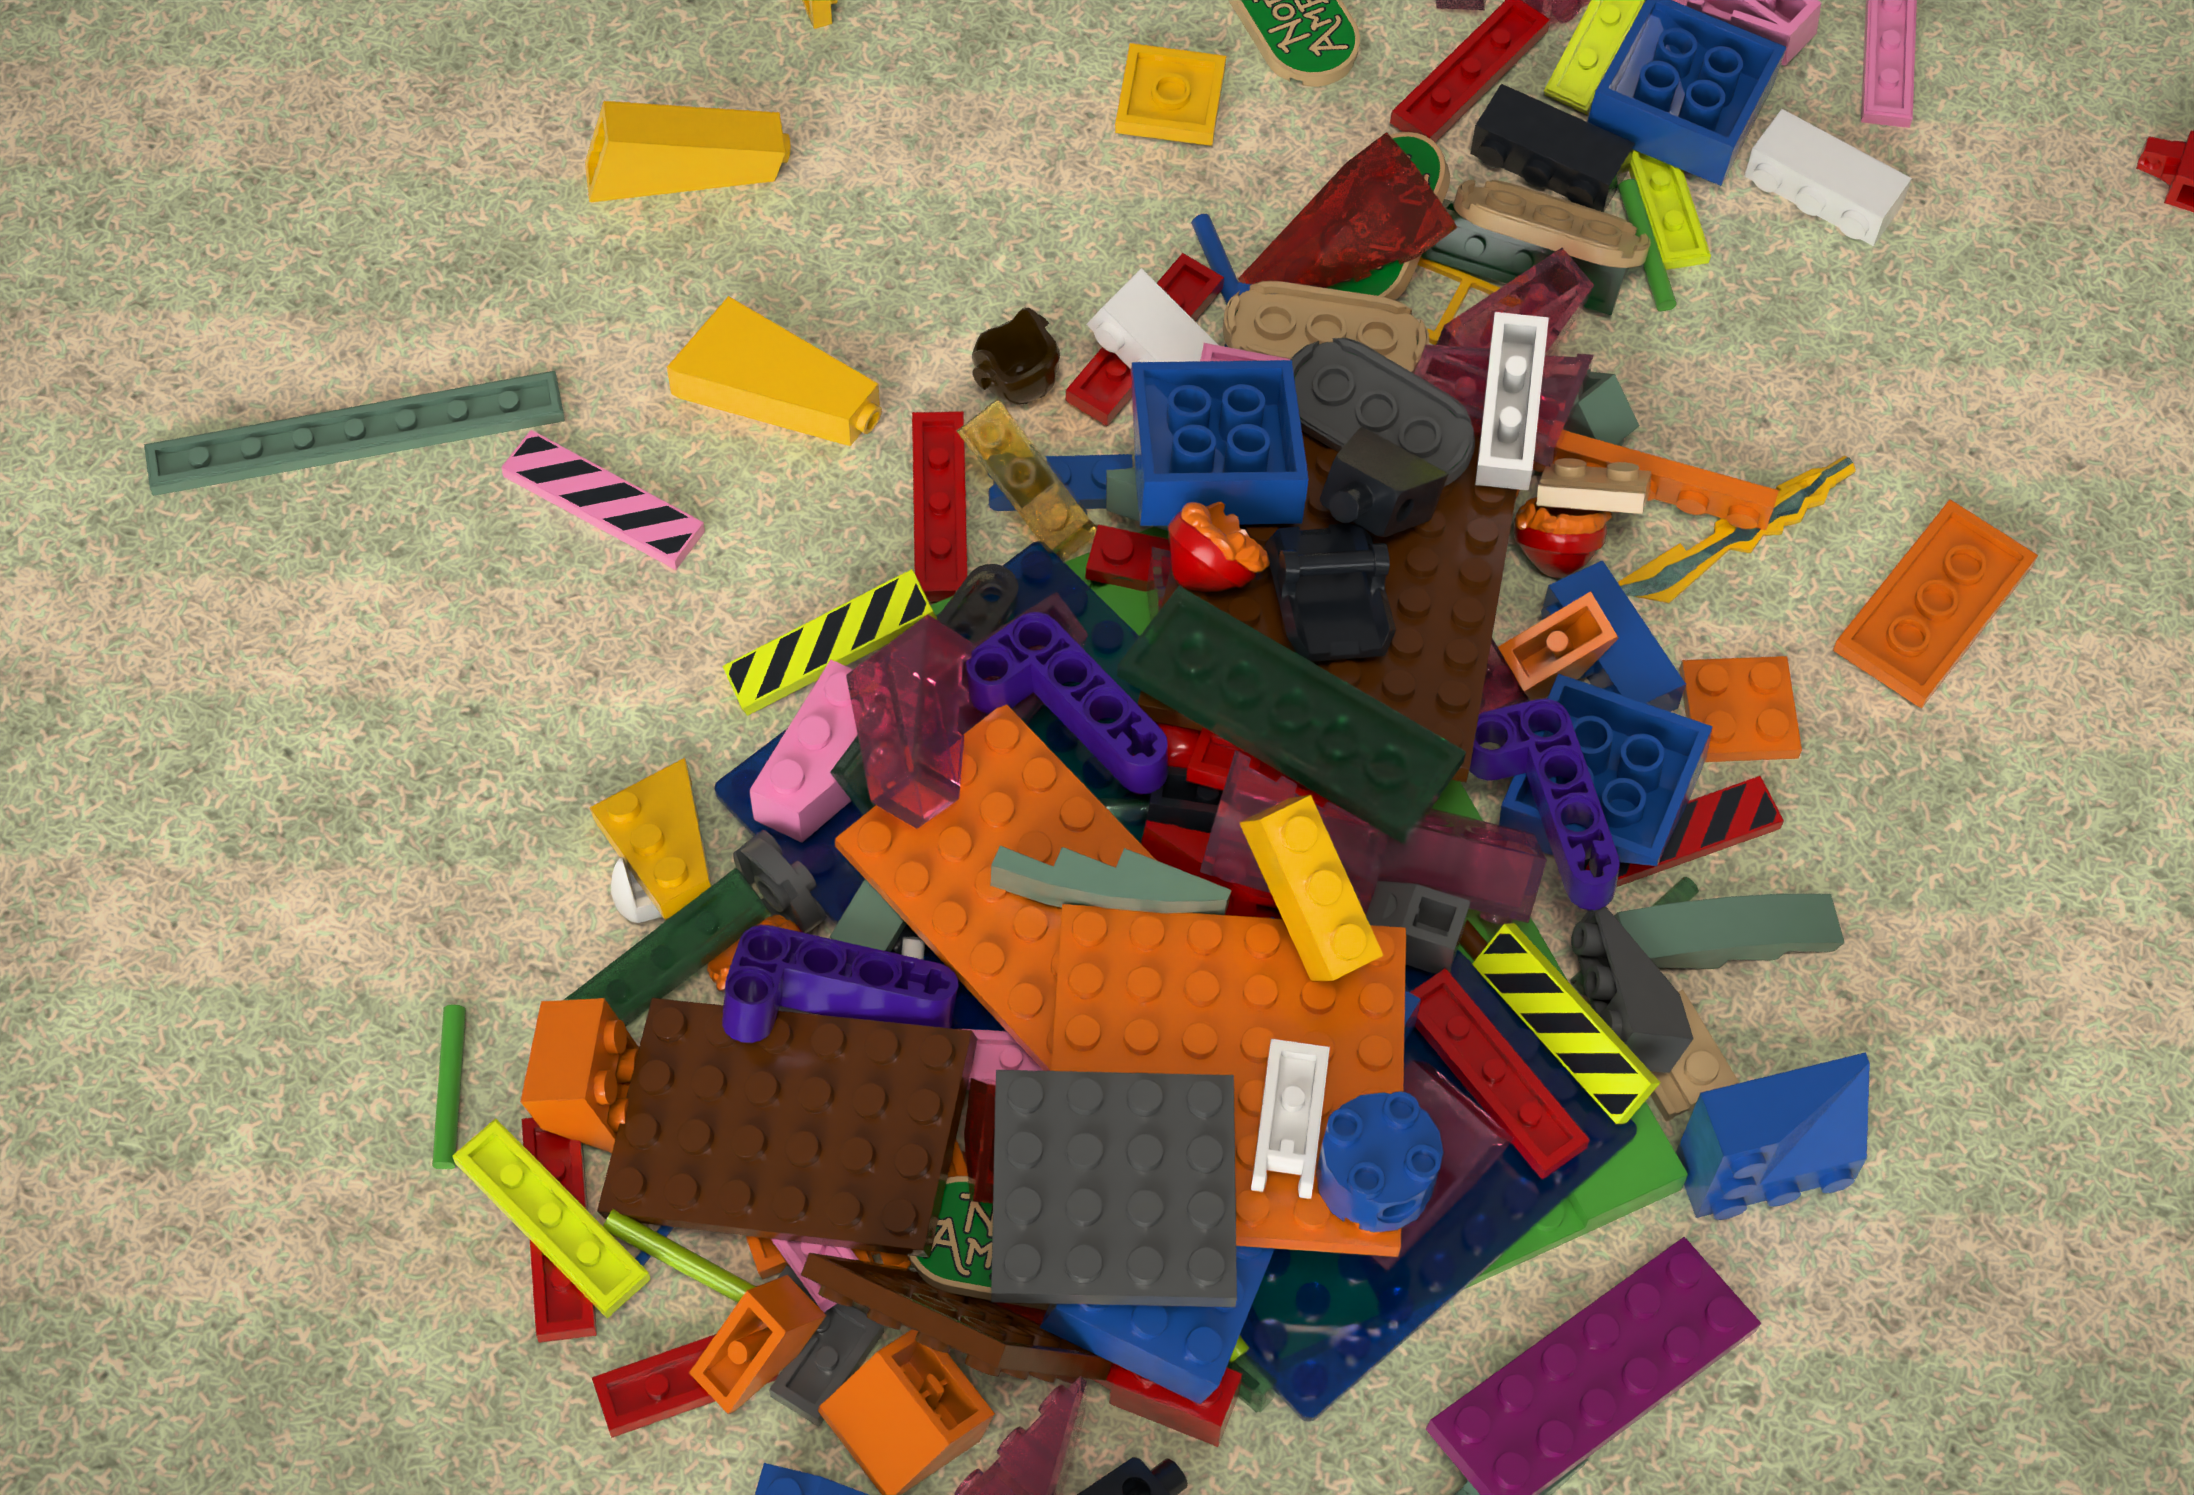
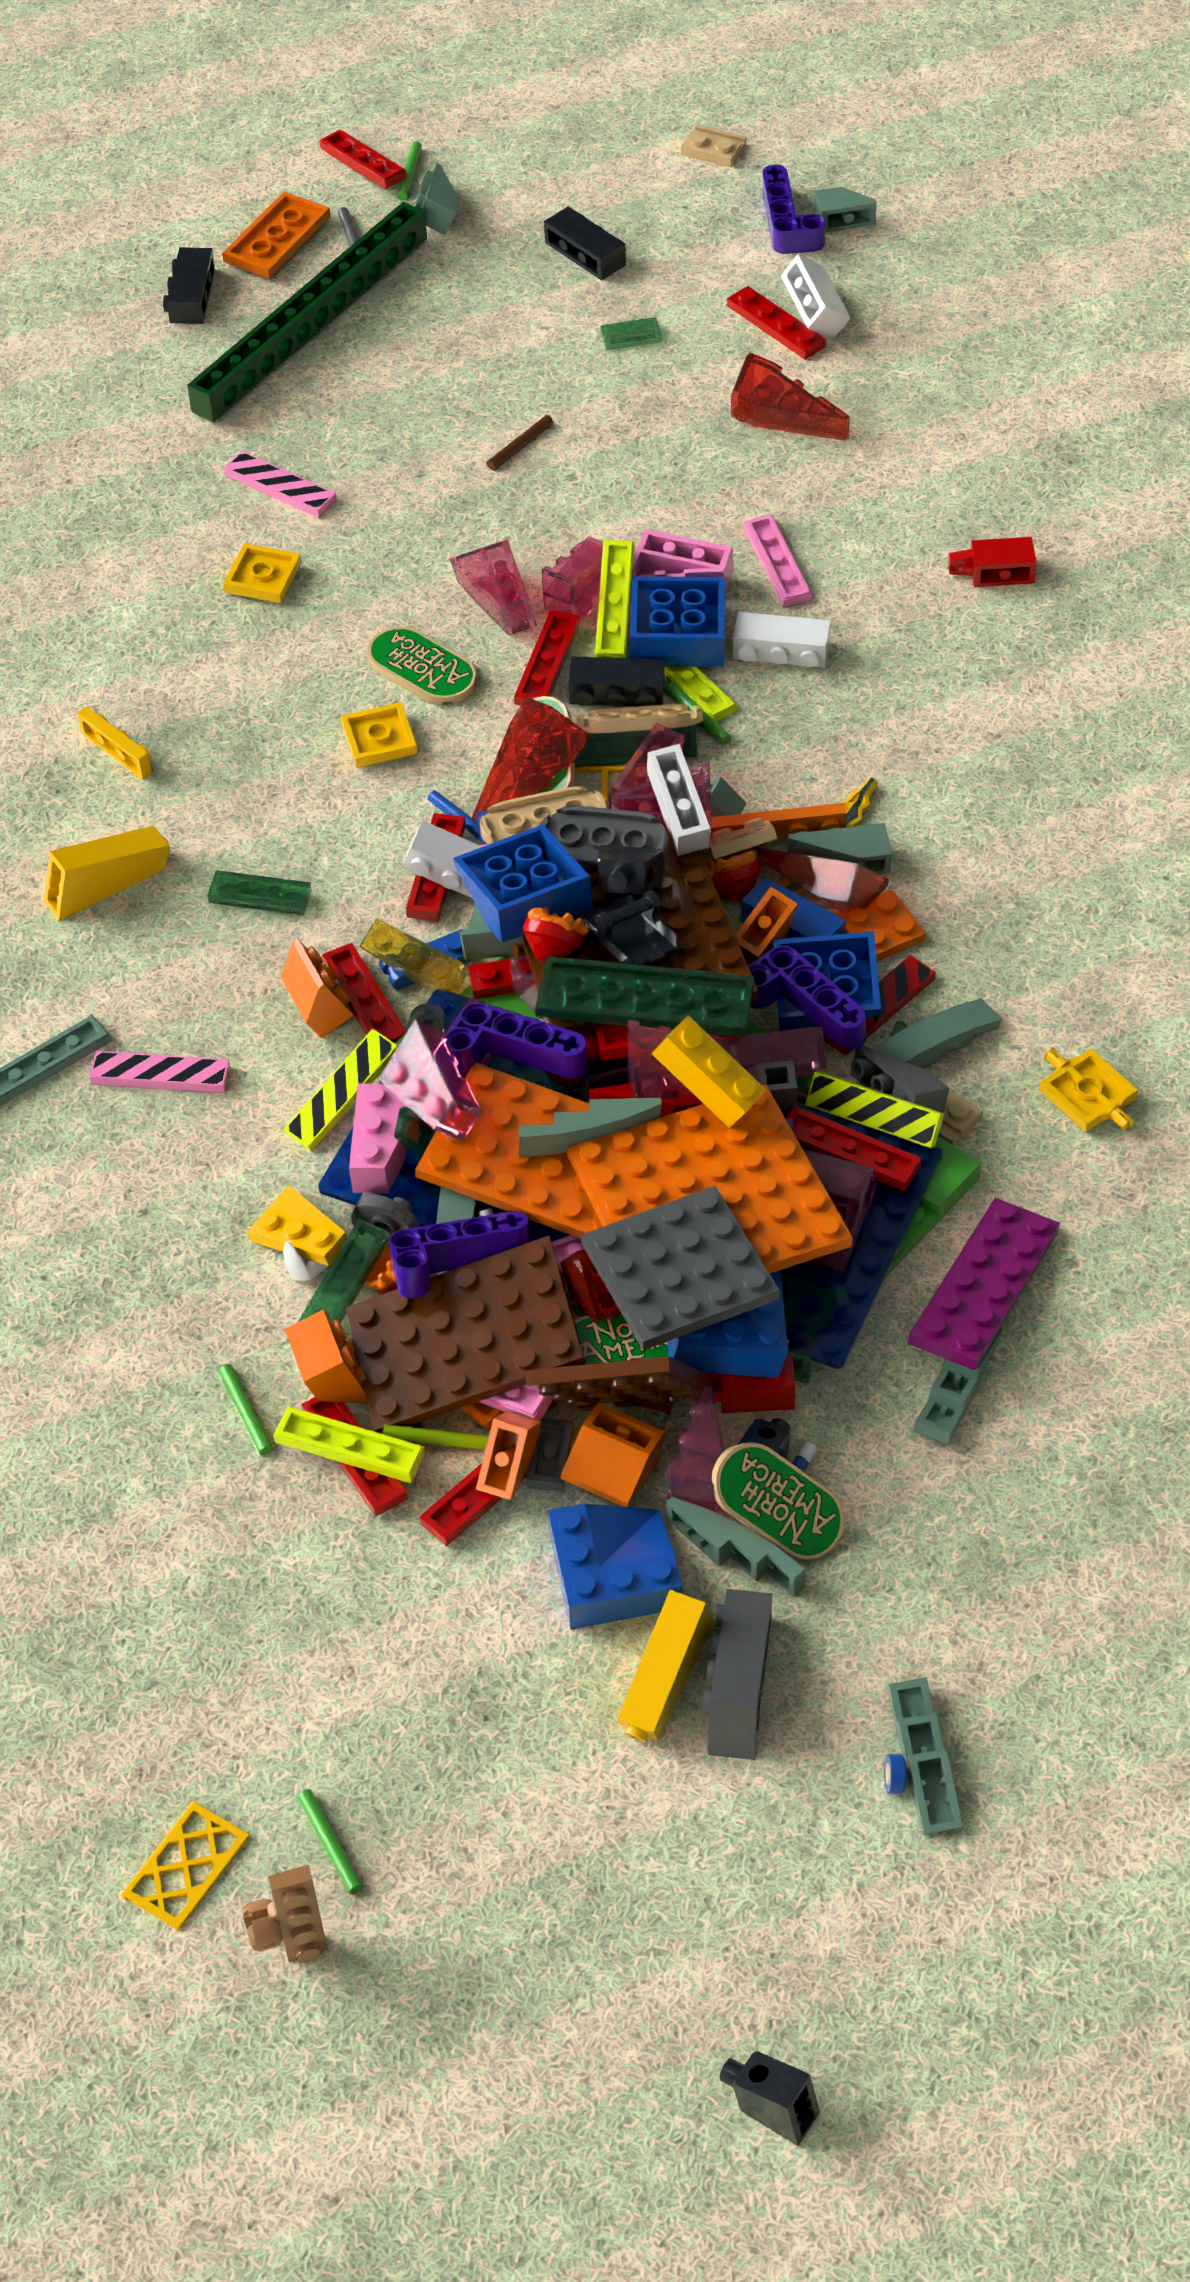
camera: 20 degrees left, 10 degrees down
yellow slope [667,296,882,446] -> none
dark brown cap [972,307,1060,405] -> none
white hinge [1251,1039,1330,1199] -> none
blue brick [1316,1091,1444,1232] -> none
blue slope [1676,1052,1870,1220] -> none
orange plate [1832,499,2038,709] -> none
none -> clear green plate [207,870,312,915]
none -> orange slope [281,939,354,1038]
none -> clear red wedge [751,847,889,913]
none -> sand green slope [786,823,893,878]
none -> yellow plate [1039,1048,1138,1133]

